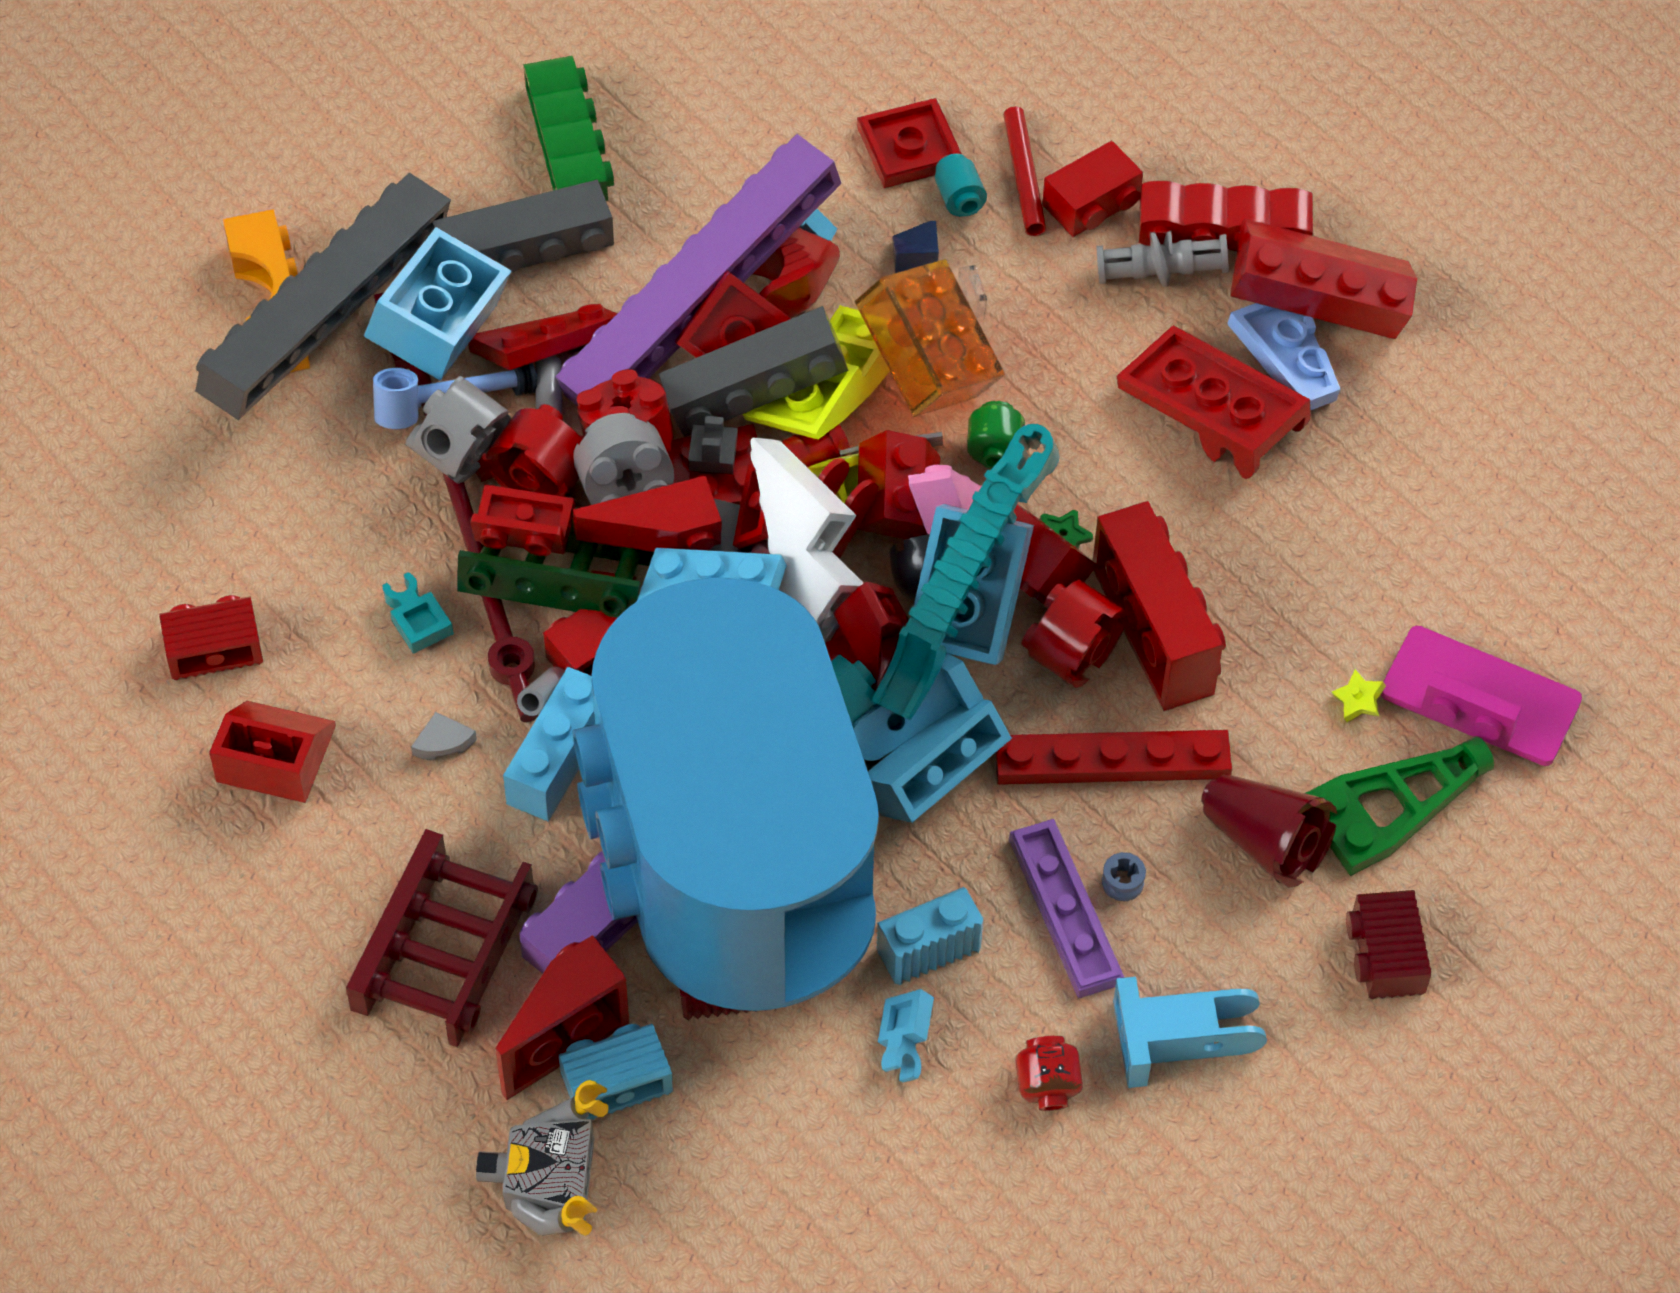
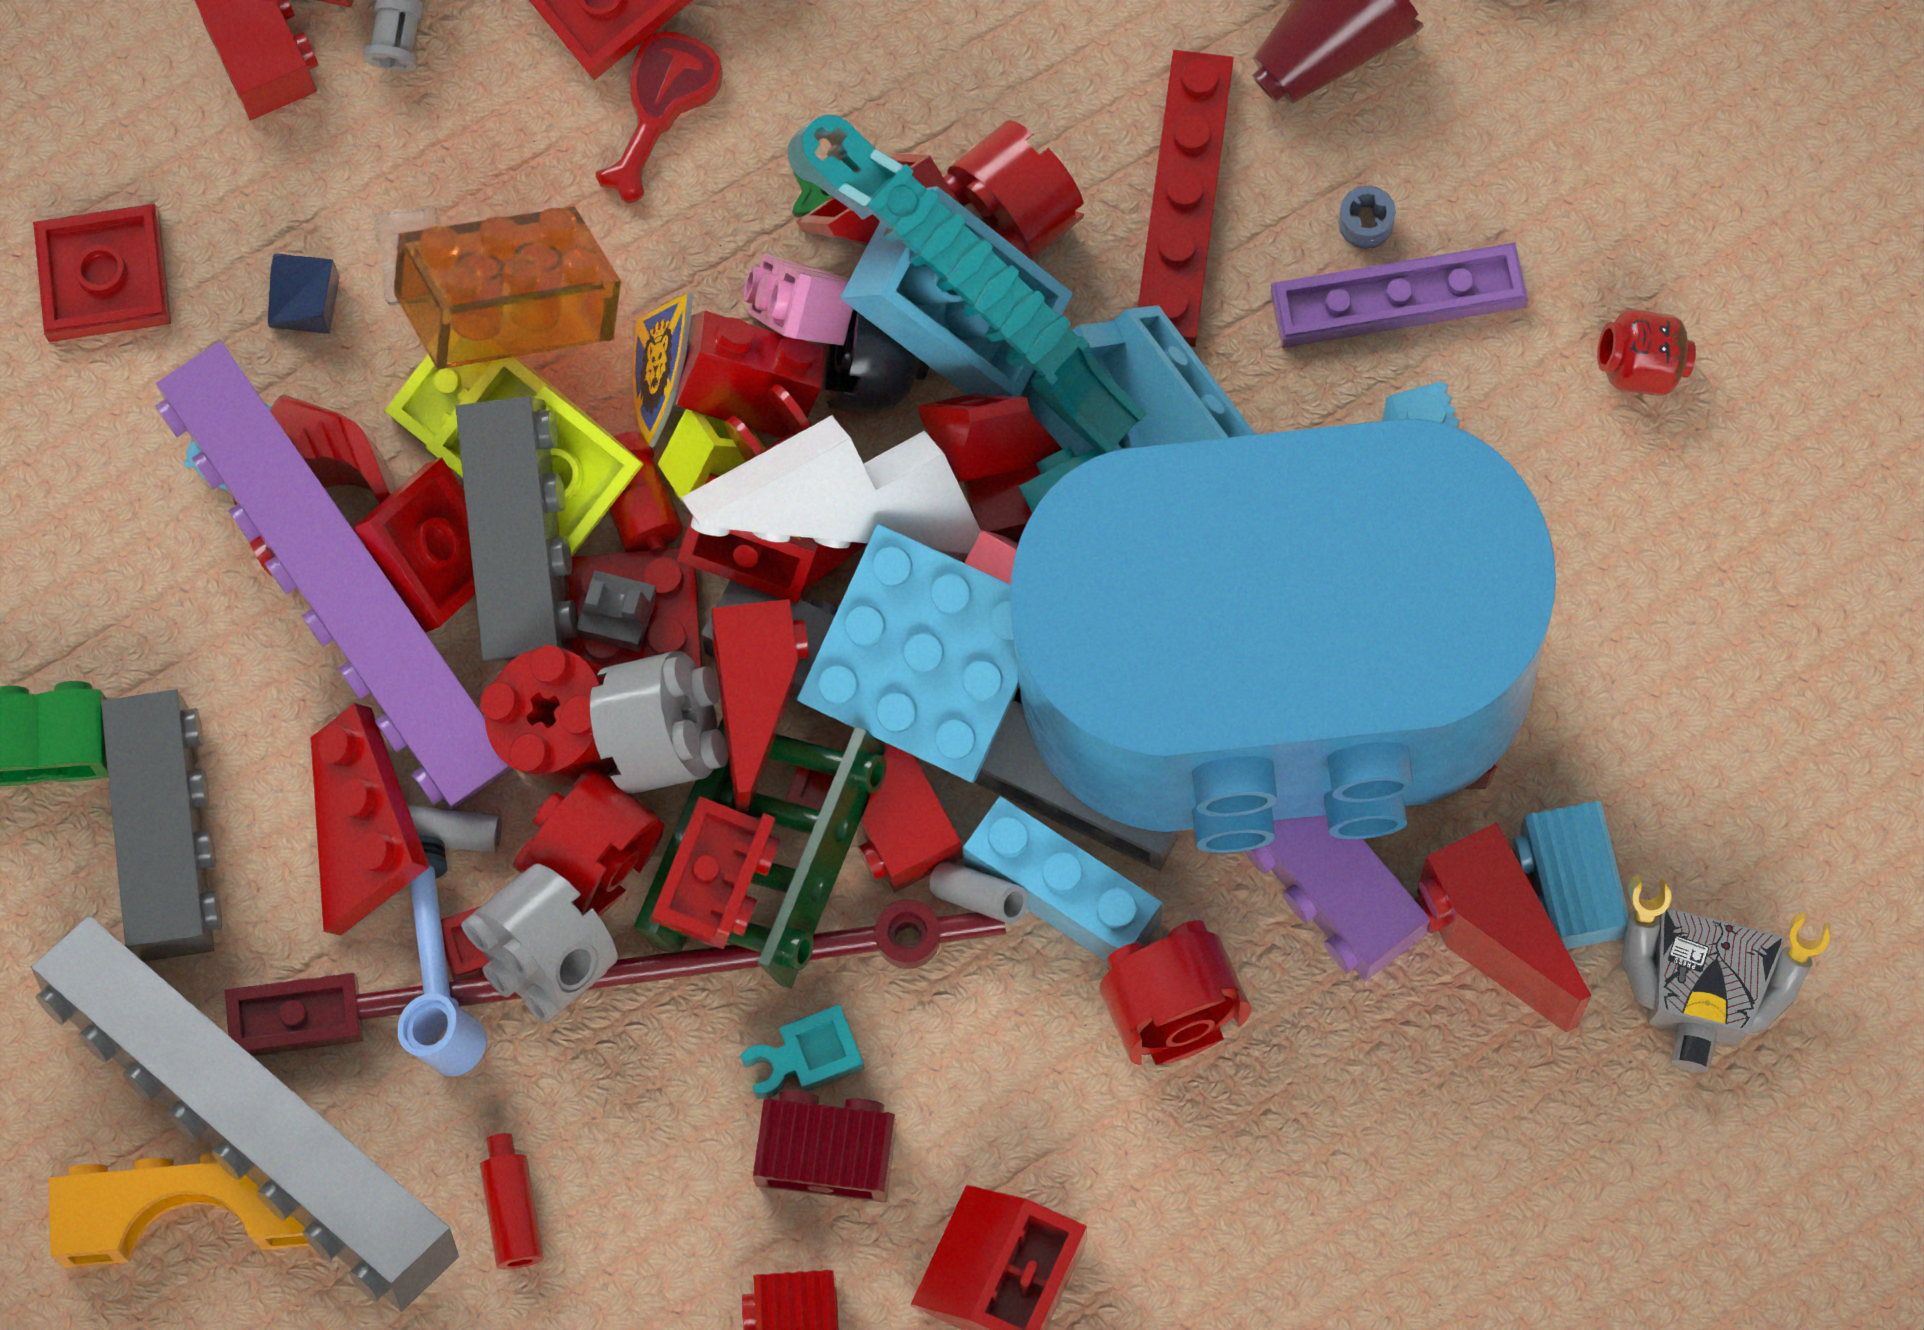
camera: 75 degrees left, 15 degrees up
dark red fence [346,829,538,1048] -> none
medium azure brick [364,227,511,381] -> none
light grey tile [411,712,477,760] -> none
medium azure plate [878,989,934,1083] -> none
teal brick [935,154,987,217] -> none
green head [967,401,1025,469] -> none
red piece [1003,106,1046,236] -> none
red brick [1093,501,1226,711] -> none
medium azure piece [1113,977,1267,1088] -> none
none -> red cylinder [479,1133,544,1269]
none -> red piece [595,31,723,204]
none -> dark red brick [753,1090,897,1203]
none -> red brick [1099,920,1251,1065]

